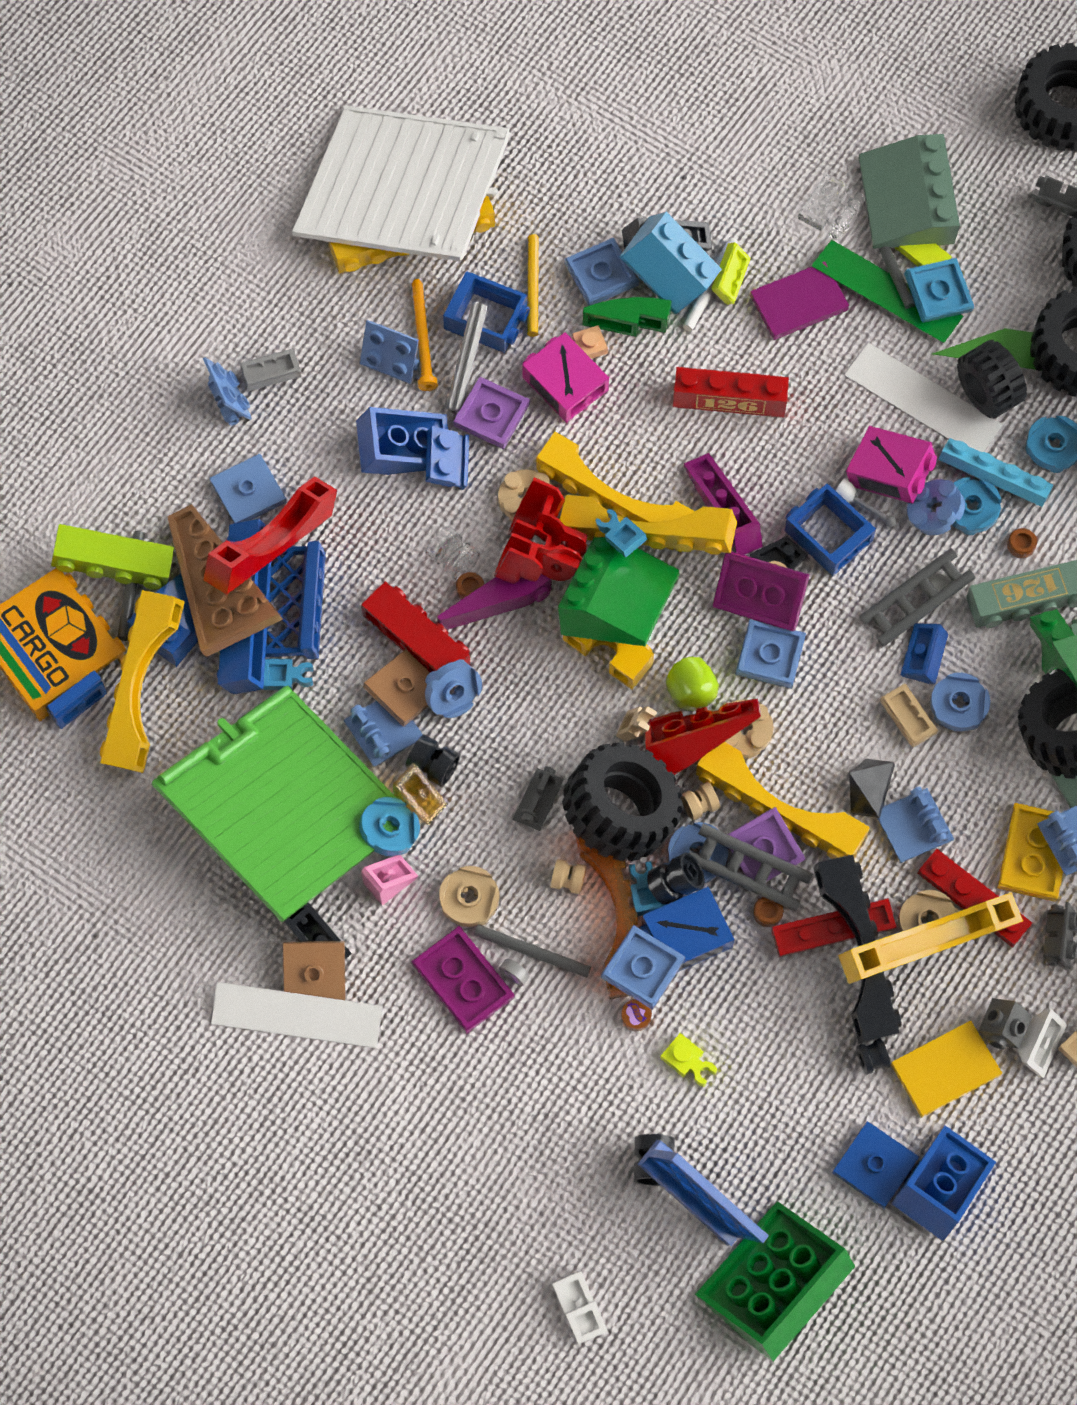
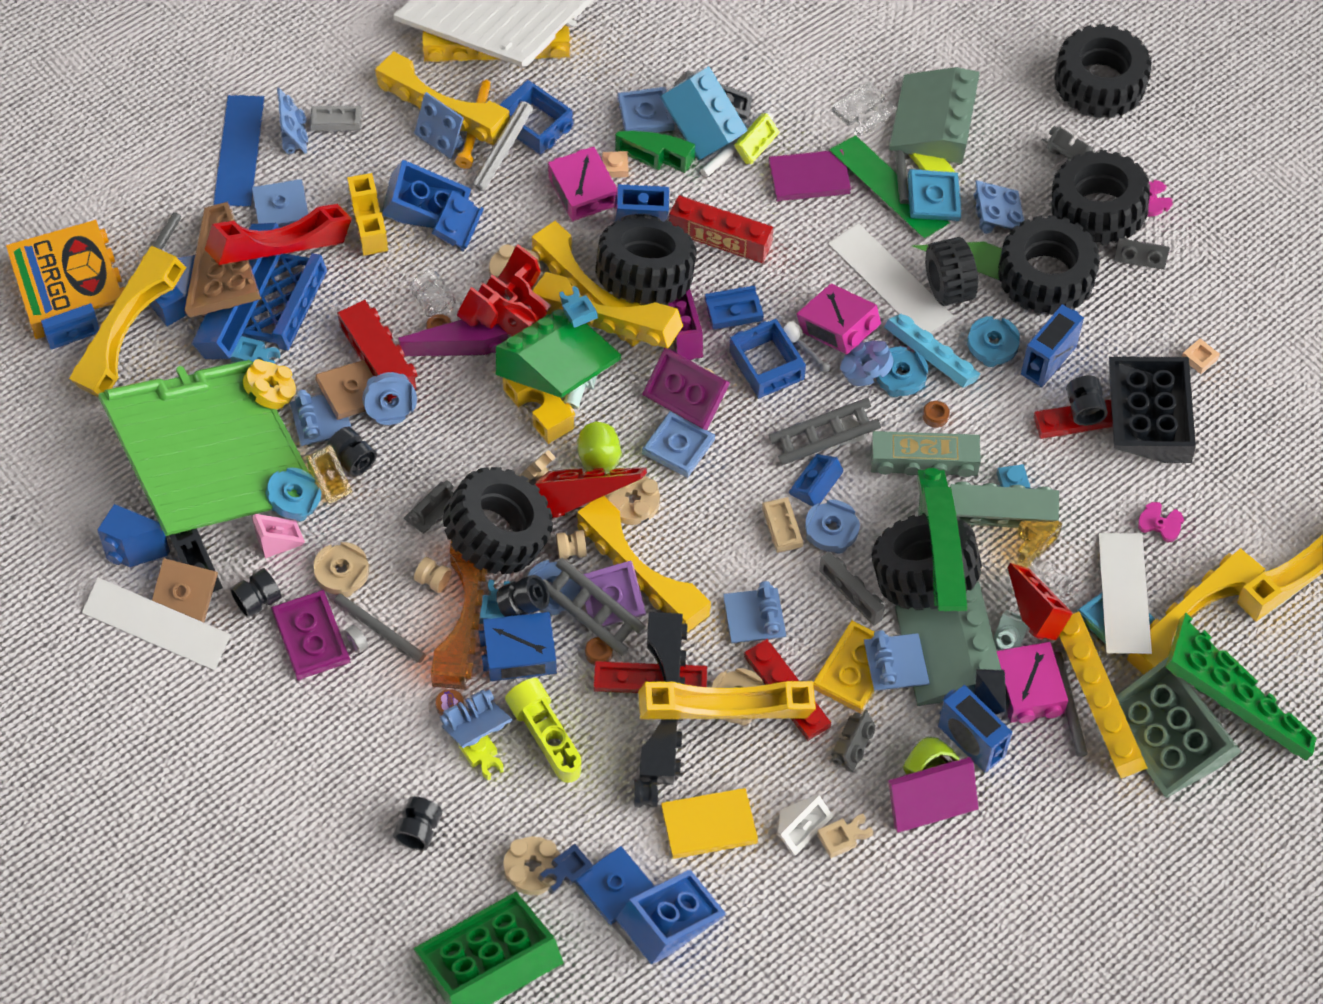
camera: 15 degrees right, 10 degrees down
lime brick [51,524,174,590] -> none
medium lavender plate [453,377,530,449] -> none
yellow bar [527,234,539,337] -> none
white slope [551,1271,608,1344] -> none
medium blue plate [601,925,686,1010] -> none
blue fence [637,1140,769,1246] -> none
black piece [750,536,808,570] -> none
slope [849,759,895,818] -> none
dark grey brick [978,998,1032,1049] -> none
none -> blue slope [97,504,170,567]
none -> blue sticker [213,95,265,206]
none -> black wheel [229,568,282,618]
none -> yellow plate [243,359,296,409]
none -> yellow arch [347,173,388,256]
none -> yellow arch [375,51,510,146]
none -> medium blue hinge [440,689,512,748]
none -> tan plate [504,836,560,895]
none -> neon yellow beam [505,678,581,783]
none -> dark blue plate [538,844,594,895]
none -> black tyre [595,216,697,305]
none -> blue brick [613,184,669,222]
none -> blue plate [705,285,764,330]
none -> dark grey plate [819,551,885,626]
none -> medium blue hinge [974,180,1024,234]

